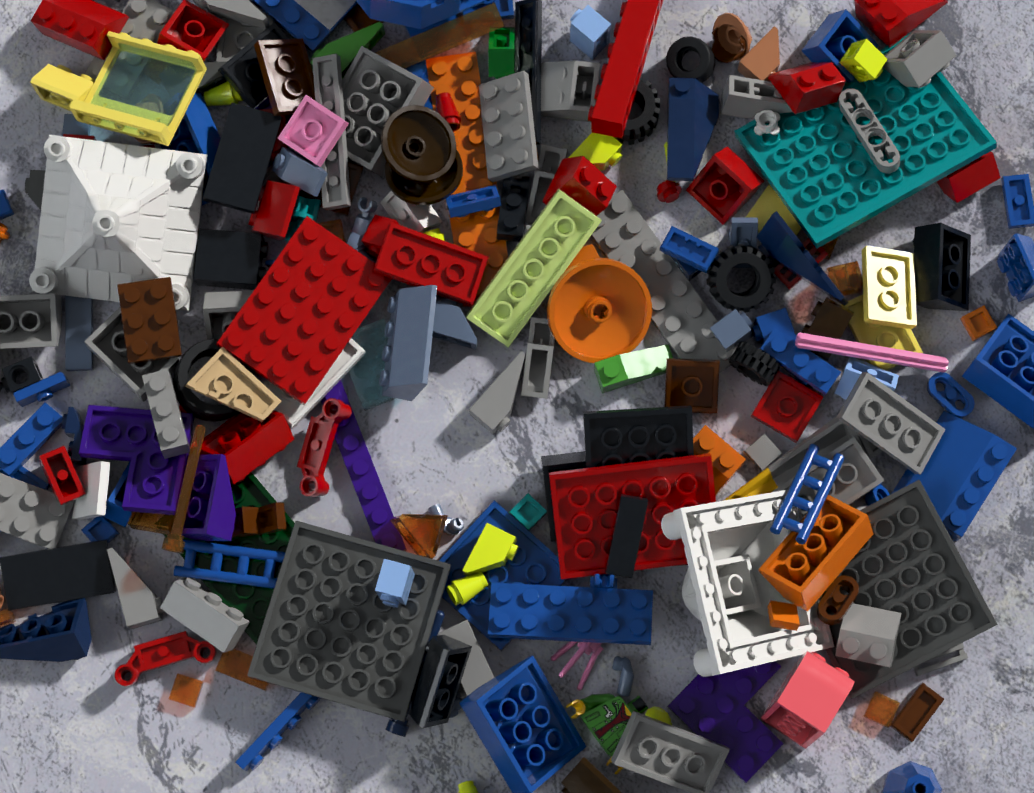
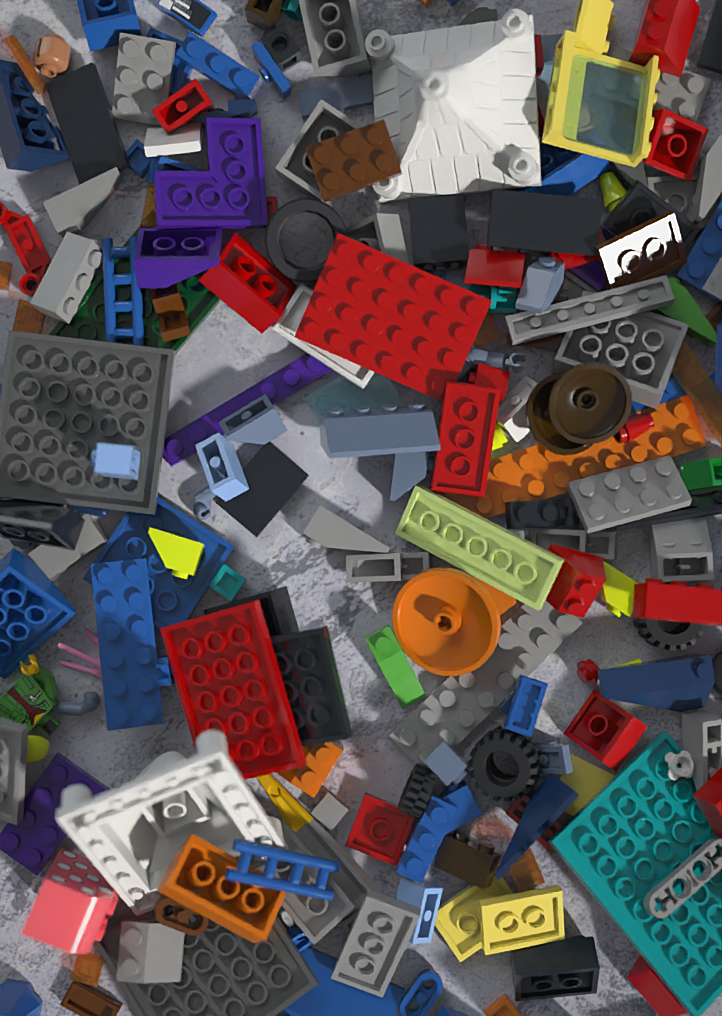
camera: 75 degrees right, 10 degrees up
light grey brick [142,369,191,459] -> none
clear orange piece [162,425,205,553] -> none
tan wing [185,347,282,422] -> none
bright pink plate [277,95,349,167] -> none
red plate [297,398,352,497] -> none
clear orange slope [390,514,448,559] -> none
blue plate [446,185,502,218] -> none
neon yellow cone [446,572,488,606] -> none
black tile [605,494,648,578] -> none
reddish brown tile [664,358,720,413] -> none
orange tile [767,600,800,631] -> none
bright pink axle [795,333,948,372] -> none
none -> light blue brick [195,433,249,501]
none -> black tile [215,442,309,537]
none -> sand blue slope [219,394,288,445]

